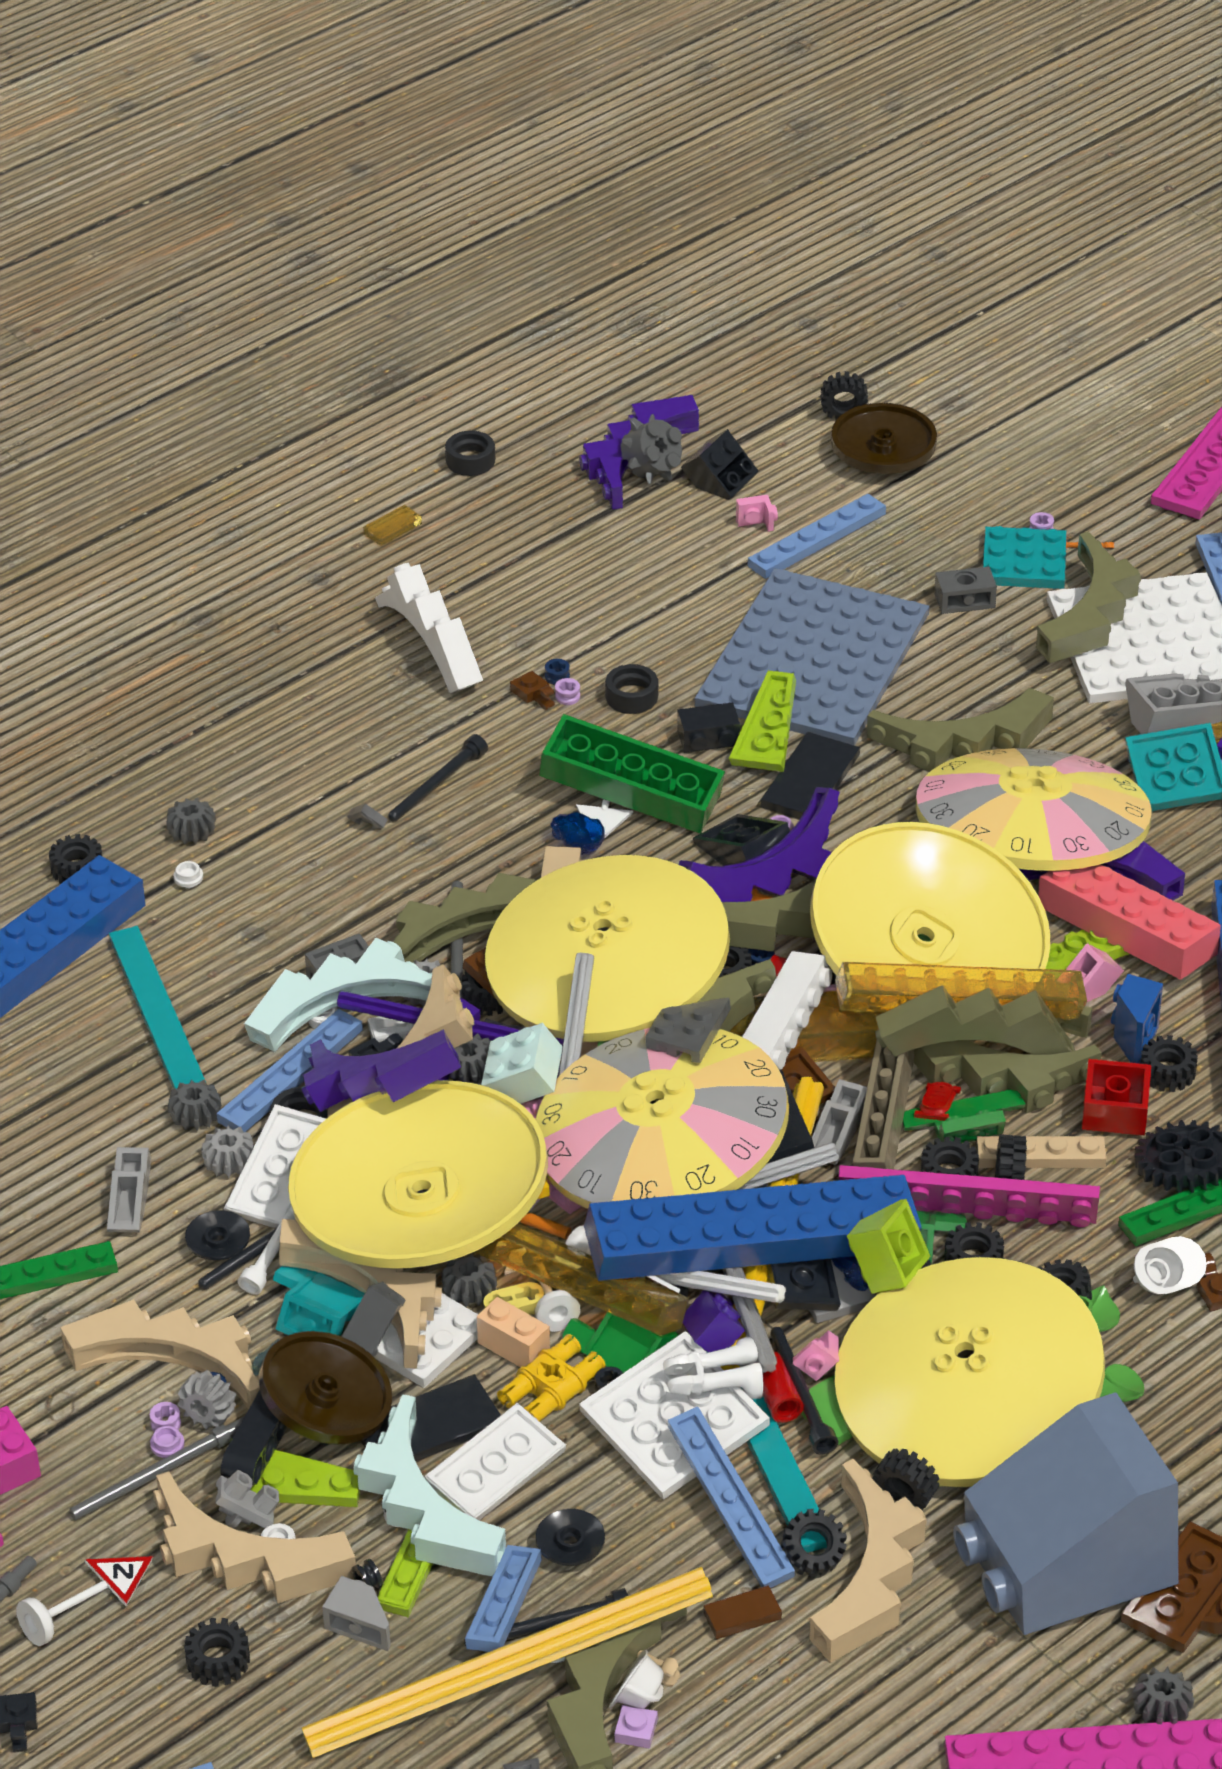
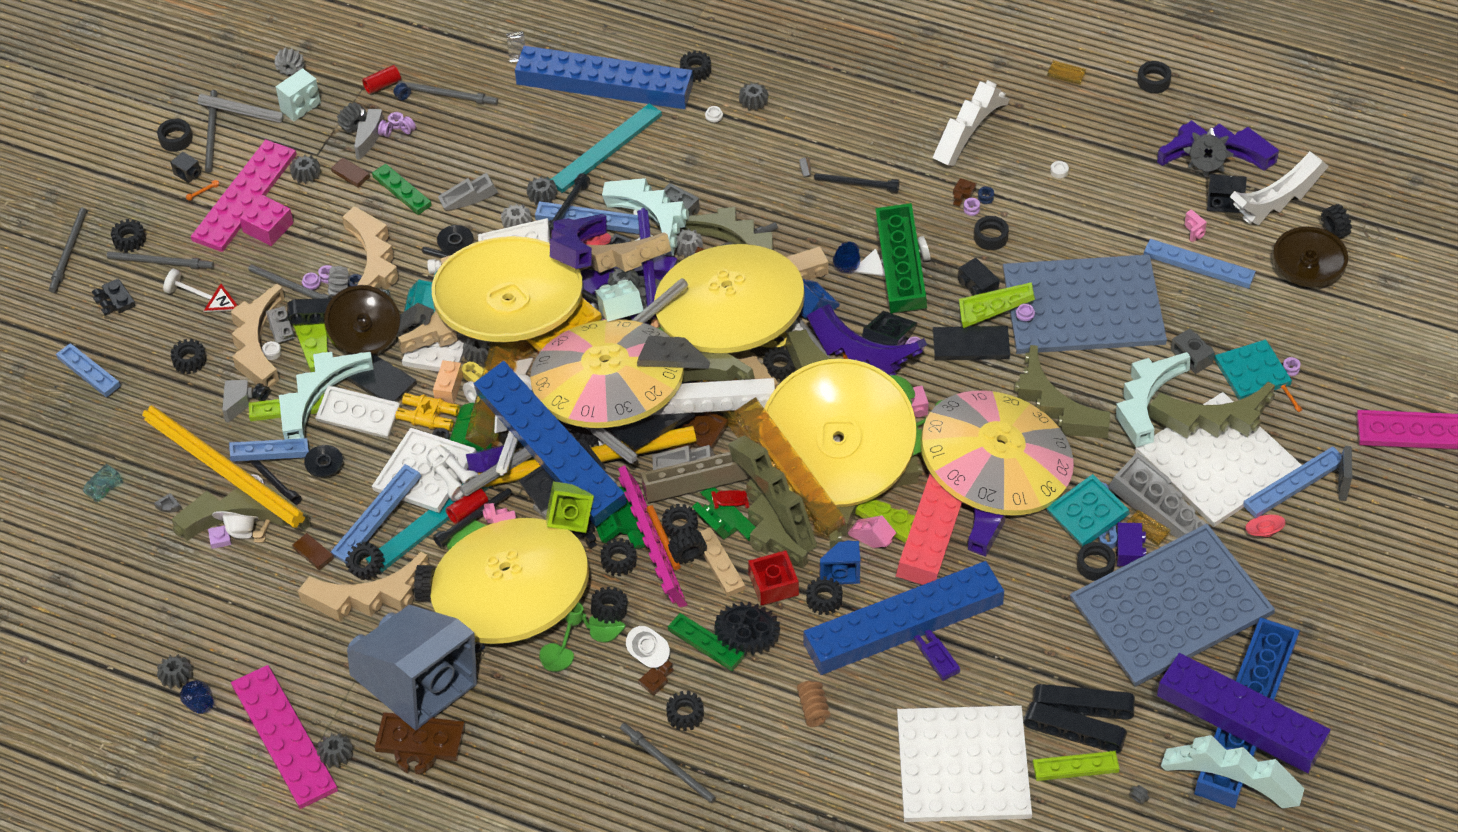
camera: 65 degrees right, 10 degrees up
none -> black piece [549,173,590,230]
none -> lavender plate [1016,304,1035,321]
none -> white tile [1050,161,1069,178]
none -> light aqua arch [1116,352,1190,447]
none -> white arch [1230,151,1329,226]

